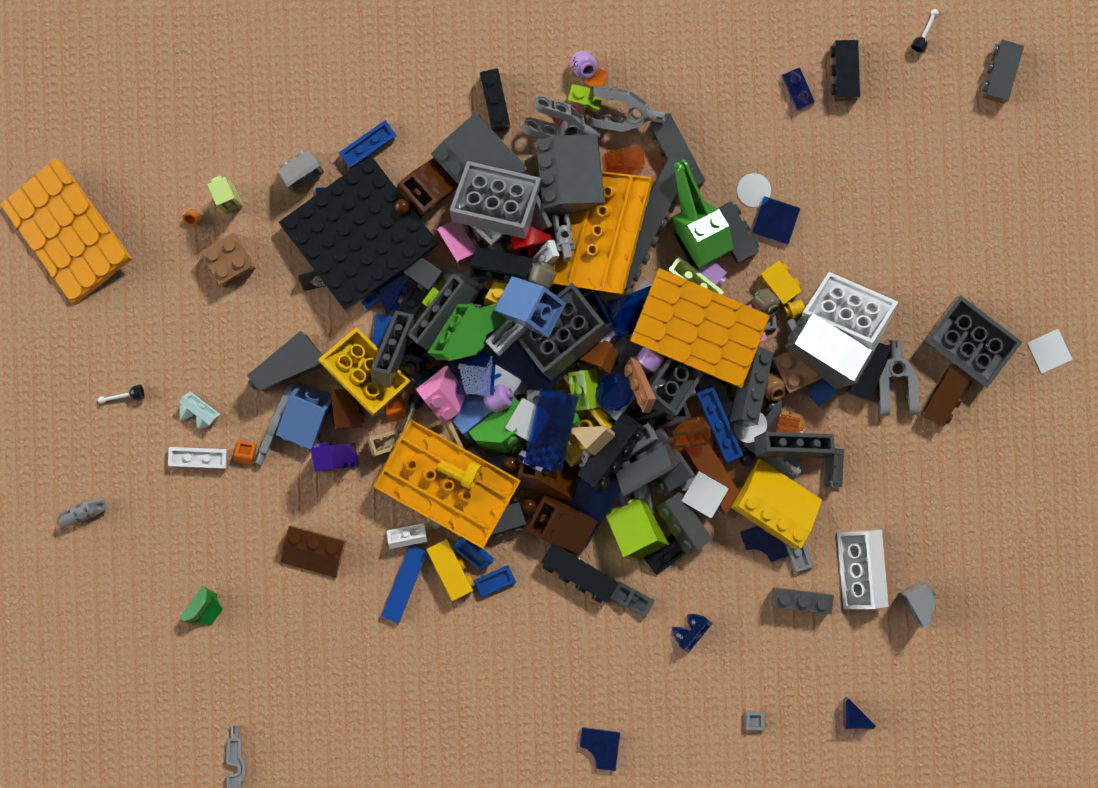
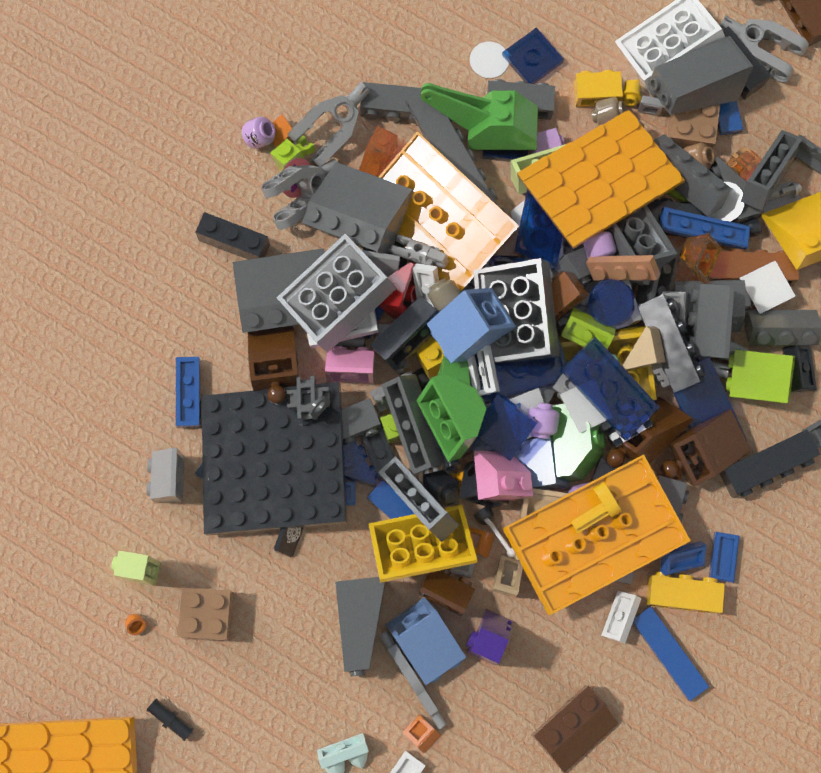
camera: 60 degrees left, 10 degrees down
none -> black pin [146,698,194,741]
none -> dark grey piece [287,376,331,420]

